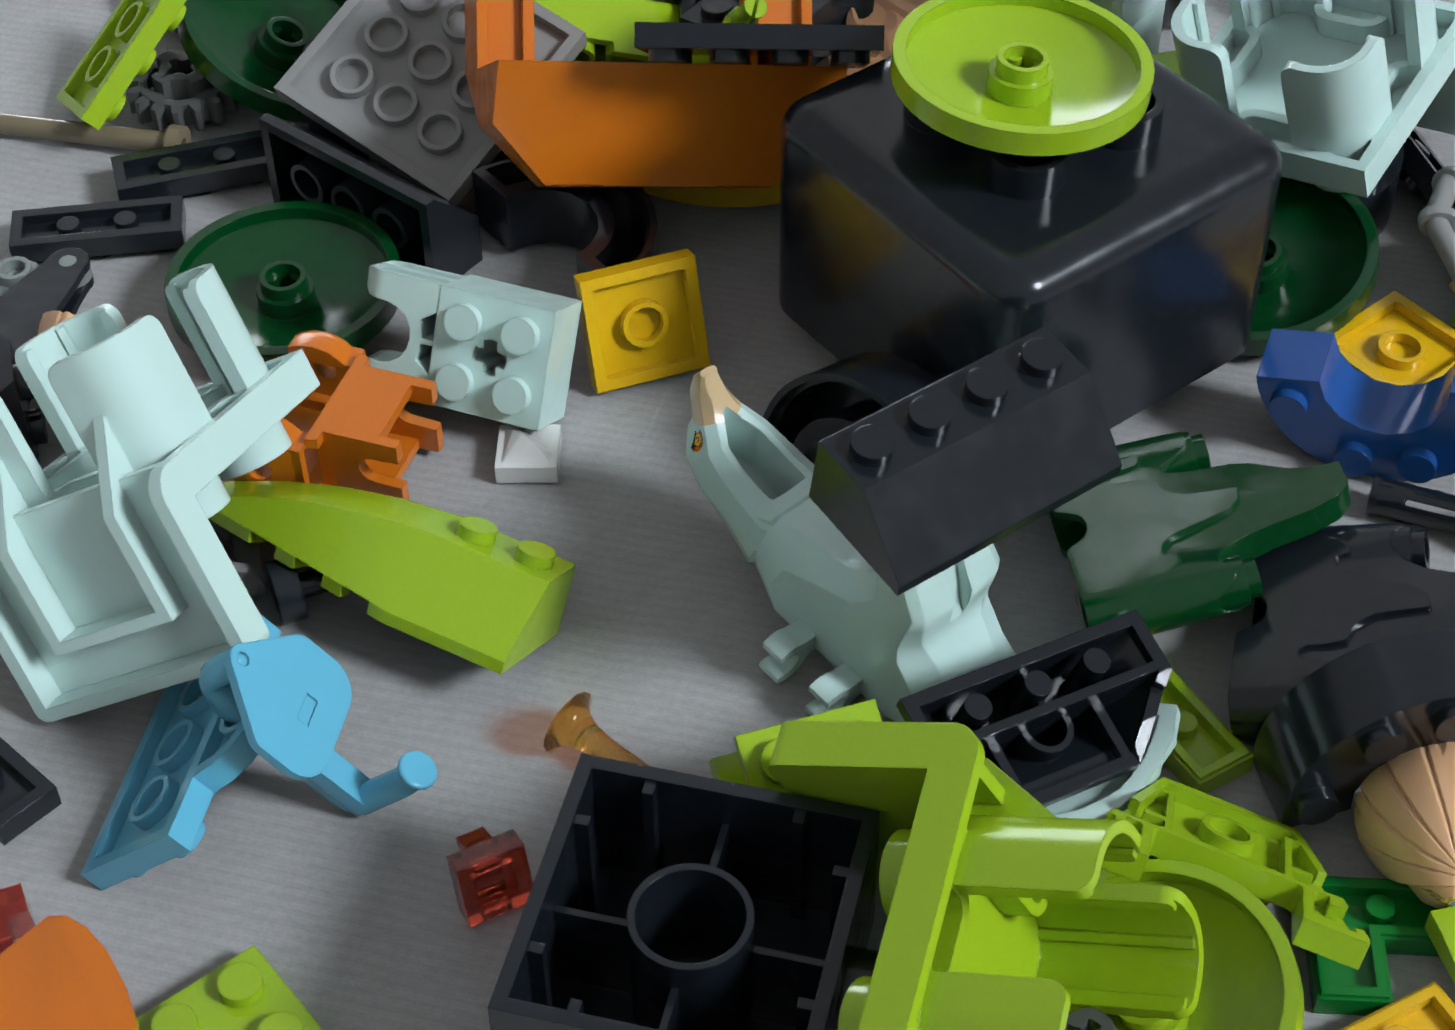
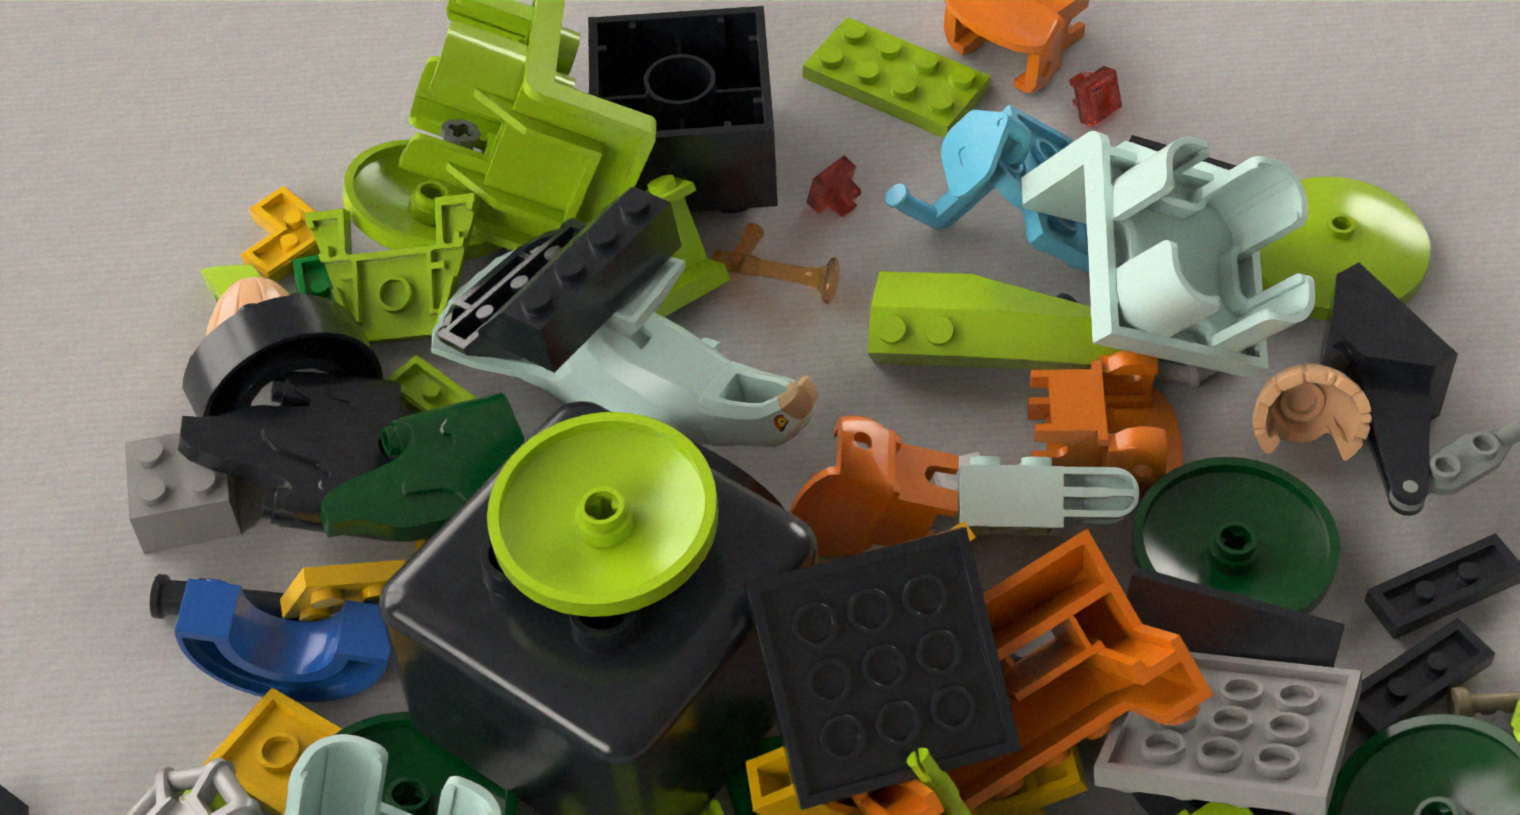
camera: 165 degrees right, 5 degrees up
none -> yellow plate [280,559,405,622]
none -> orange piece [790,415,959,556]

